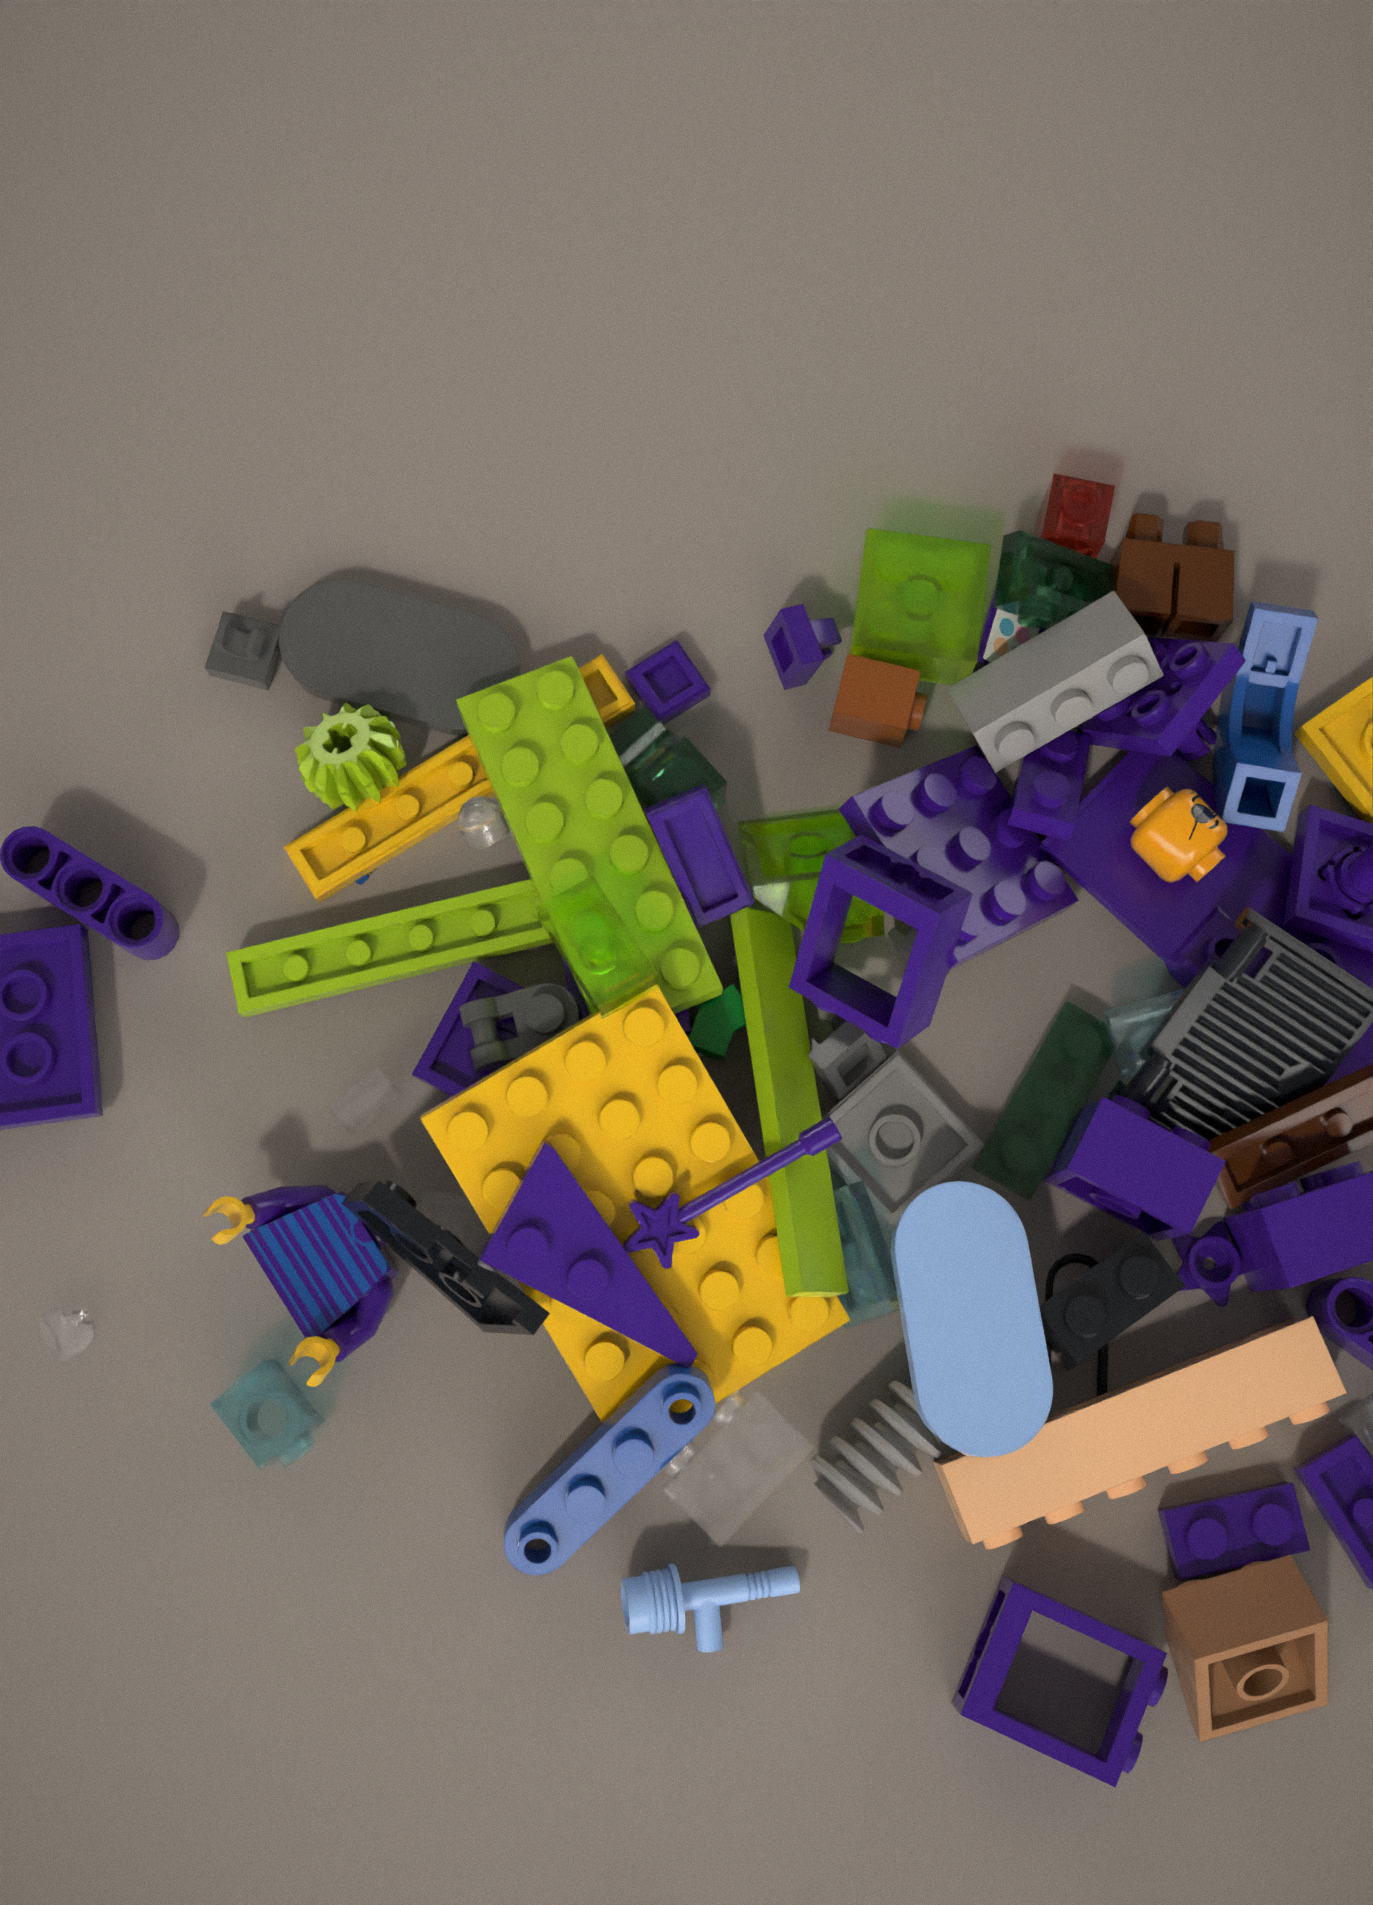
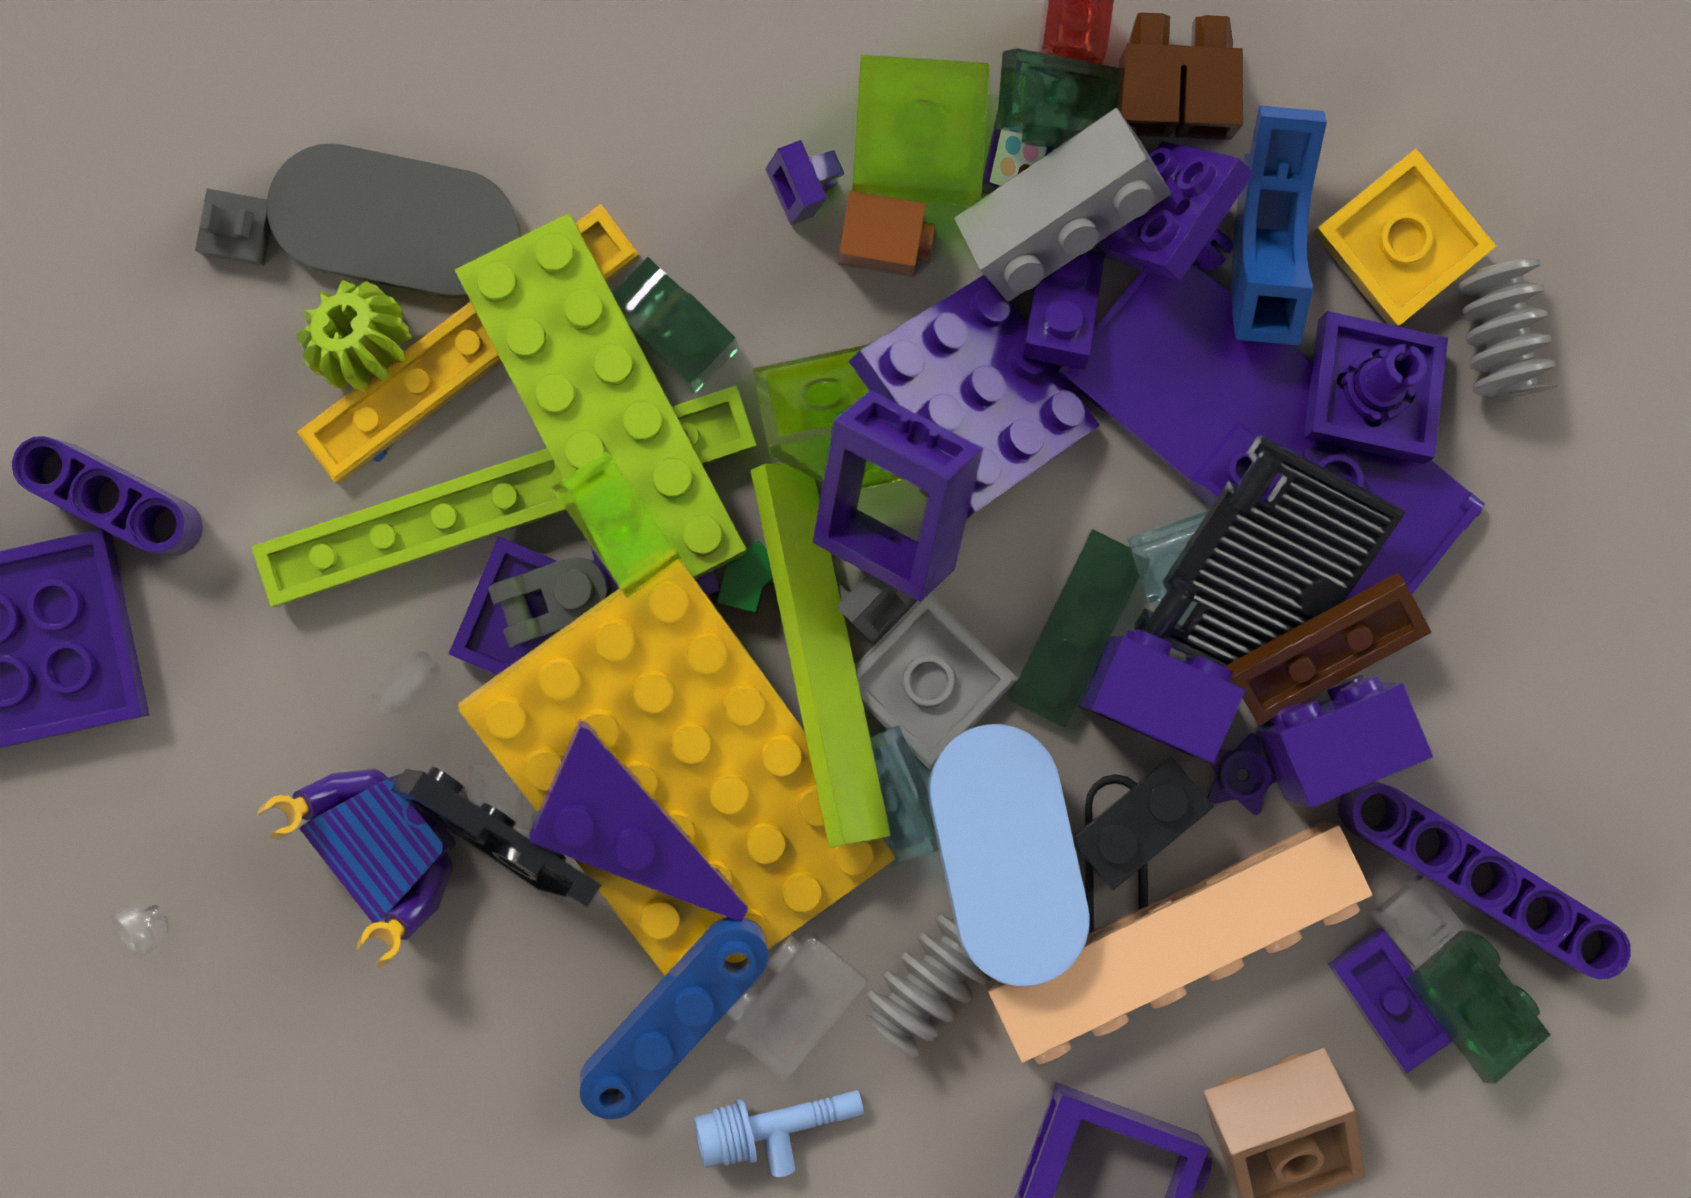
camera: 10 degrees left, 10 degrees up
clear light blue brick [210,1360,325,1469] -> none
clear hinge [458,796,510,850] -> none
dark purple piece [623,1116,842,1269] -> none
dark purple tile [625,640,711,728] -> none
dark purple tile [644,784,755,929] -> none
light orange head [1130,787,1228,883] -> none
dark purple plate [1158,1481,1311,1579] -> none

